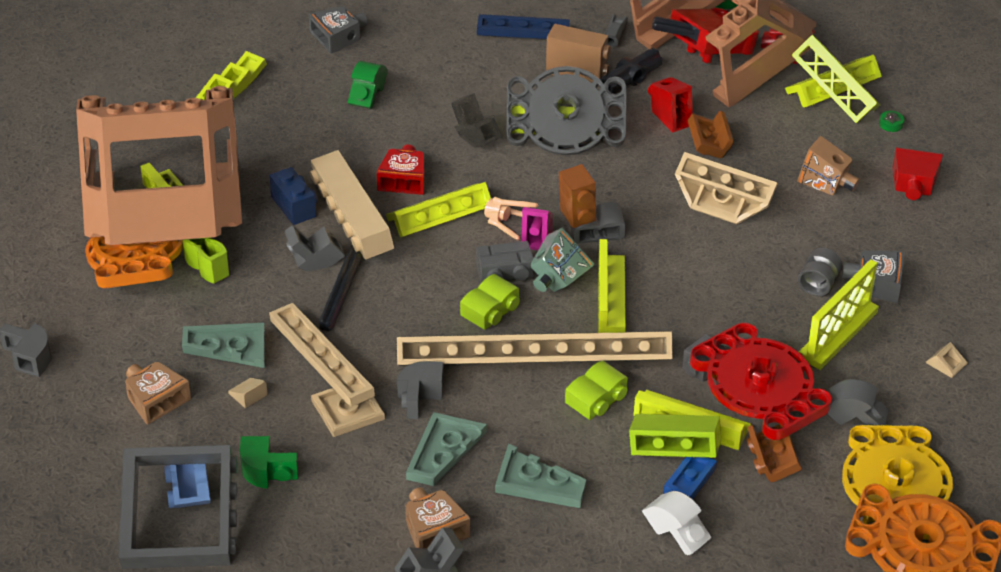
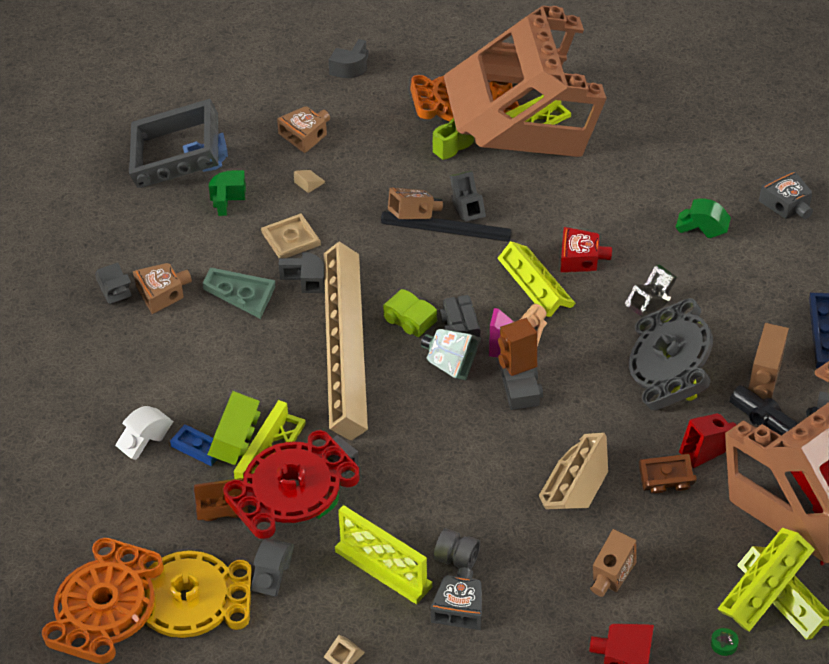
camera: 90 degrees right, 5 degrees up
sand green wing [182,323,265,368] -> none
neon yellow slope [196,51,267,100] -> none
dark blue brick [269,167,318,225] -> none
tan plate [269,303,375,407] -> none
tan brick [310,150,394,260] -> none
sand green wing [495,444,586,508] -> none
lime brick [565,361,628,420] -> none
neon yellow fence [598,239,626,333] -> none
none -> medium nougat torso [388,188,443,219]

